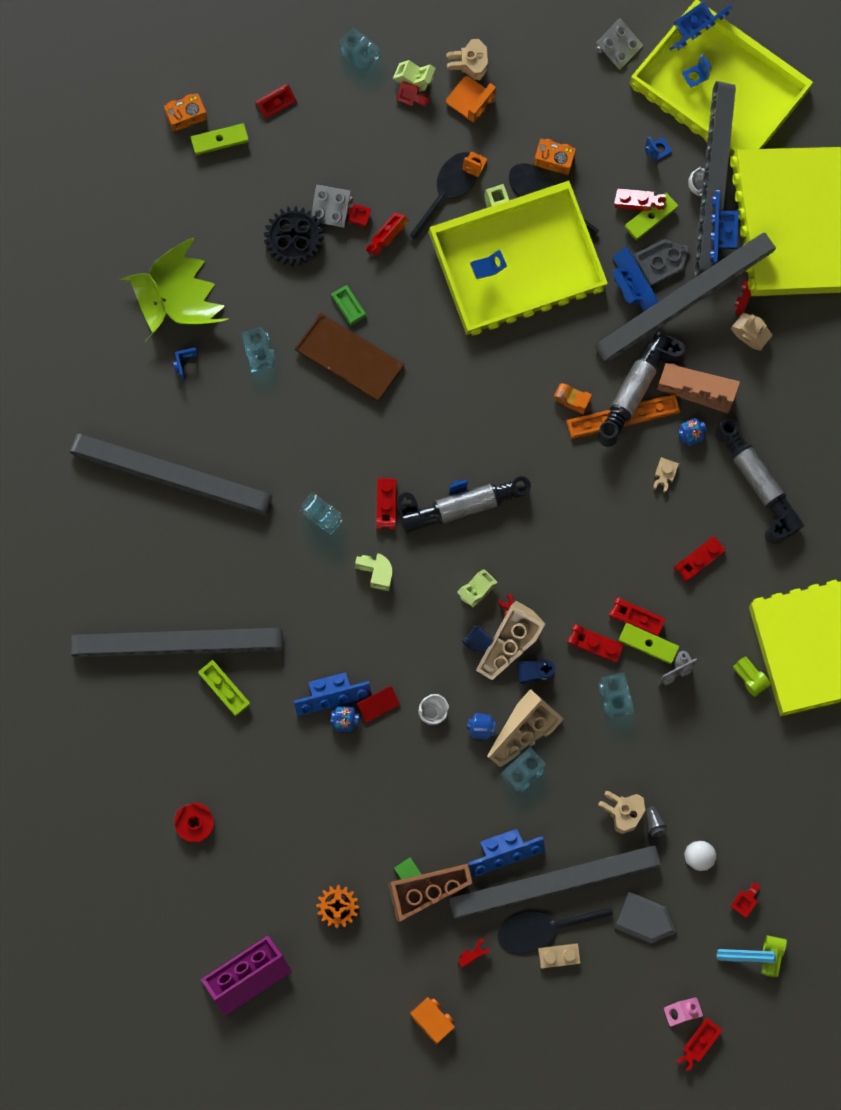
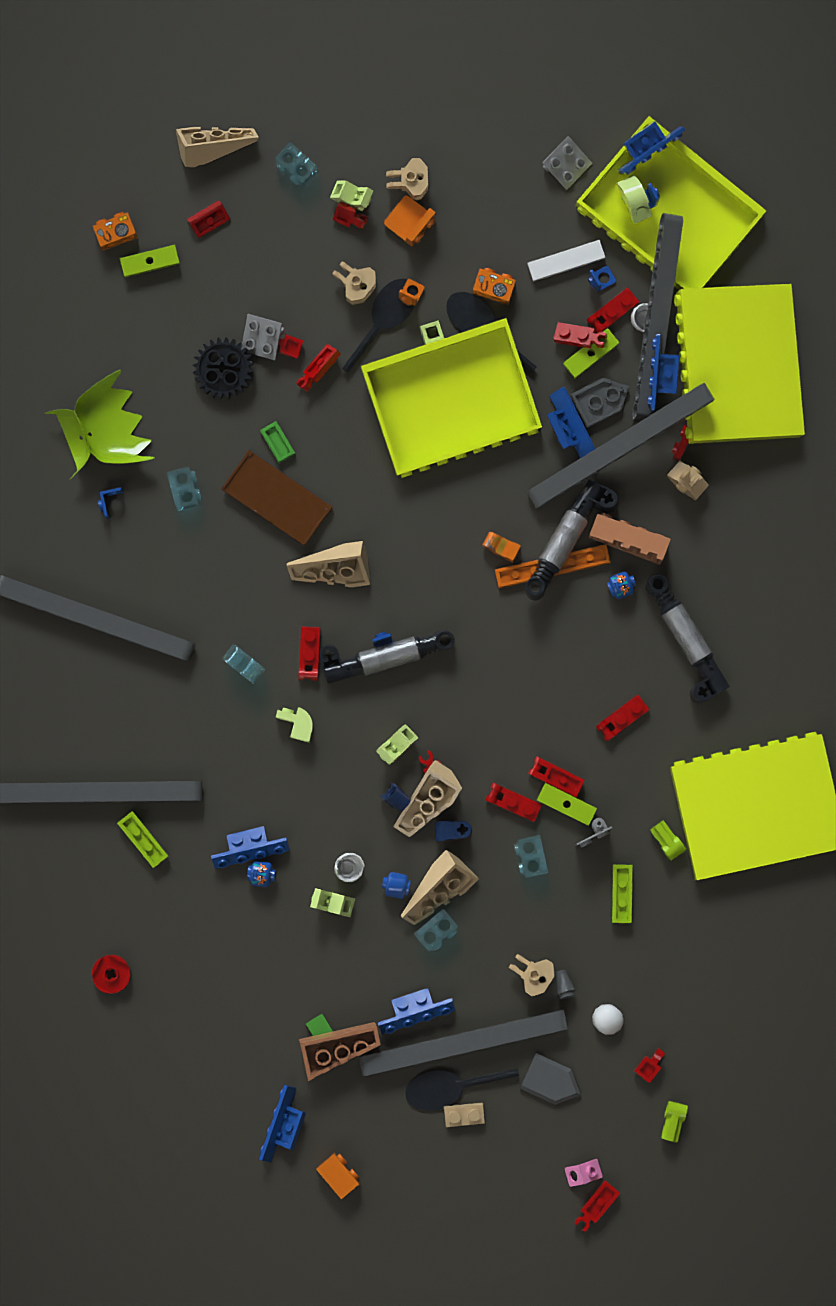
camera: 10 degrees right, 10 degrees up
magenta slope [201,936,292,1016] -> none
orange gear [316,885,359,929] -> none
red slope [357,686,400,723] -> none
red plate [457,939,490,969] -> none
blue bracket [470,250,507,279] -> none
tan plate [653,457,679,493] -> none
medium azure axle [717,949,776,963] -> none
none -> tan wedge [176,127,259,167]
none -> blue bracket [259,1085,306,1162]
none -> tan wedge [287,541,370,587]
none -> yellowish green brick [310,888,355,917]
none -> tan hinge [332,261,376,305]
none -> white tile [527,240,605,282]
none -> red plate [586,287,639,333]
none -> lime plate [612,864,633,923]
none -> yellowish green brick [617,175,652,223]

